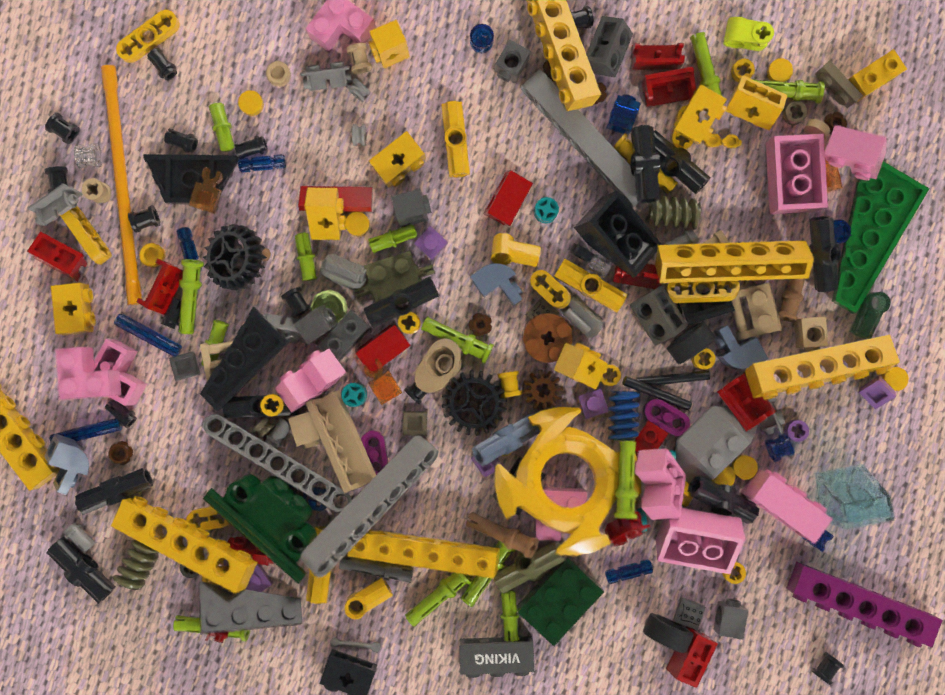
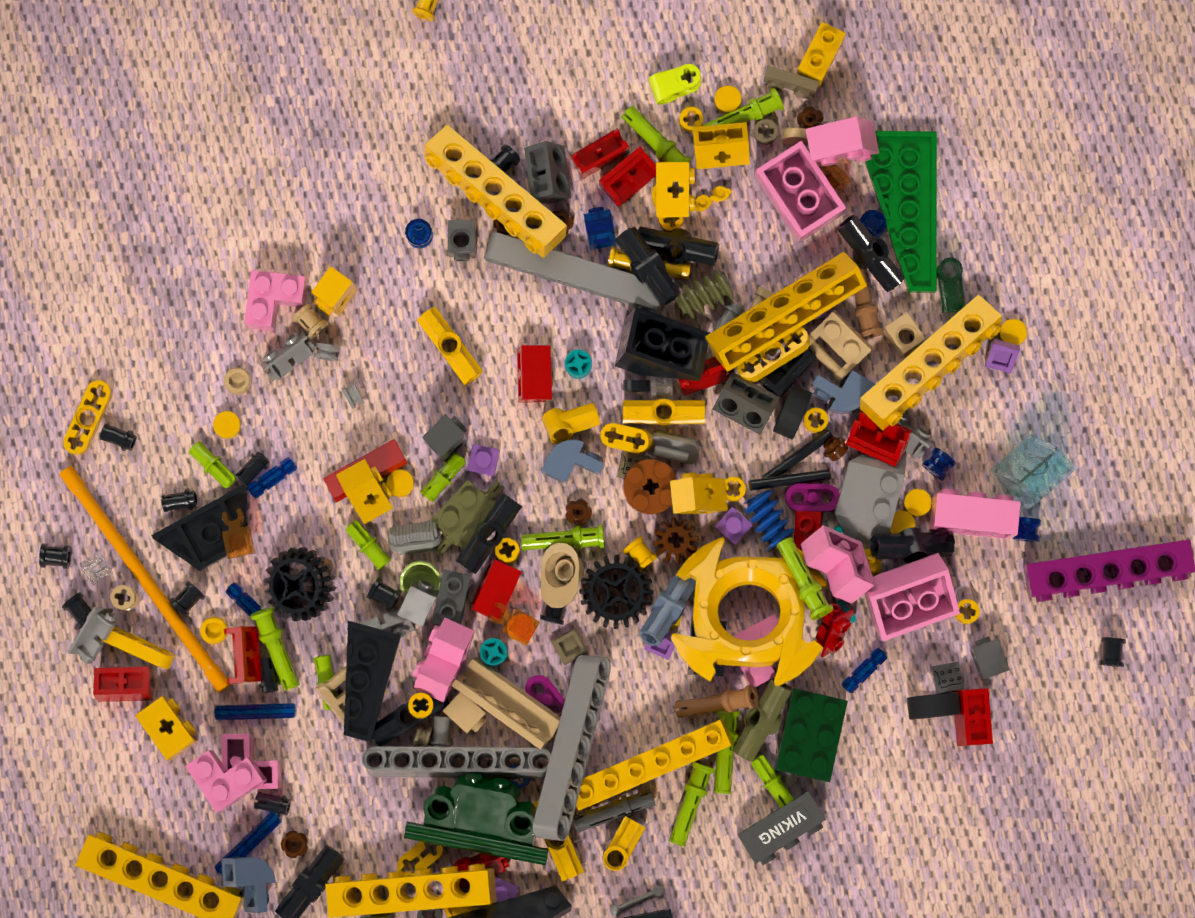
camera: 30 degrees left, 5 degrees down
flat silver tile [169,351,201,381] -> none
yellow brick [369,131,426,188] -> none
medium lavender bush [784,420,809,442] -> none
none -> reddish brown plate [823,436,849,461]

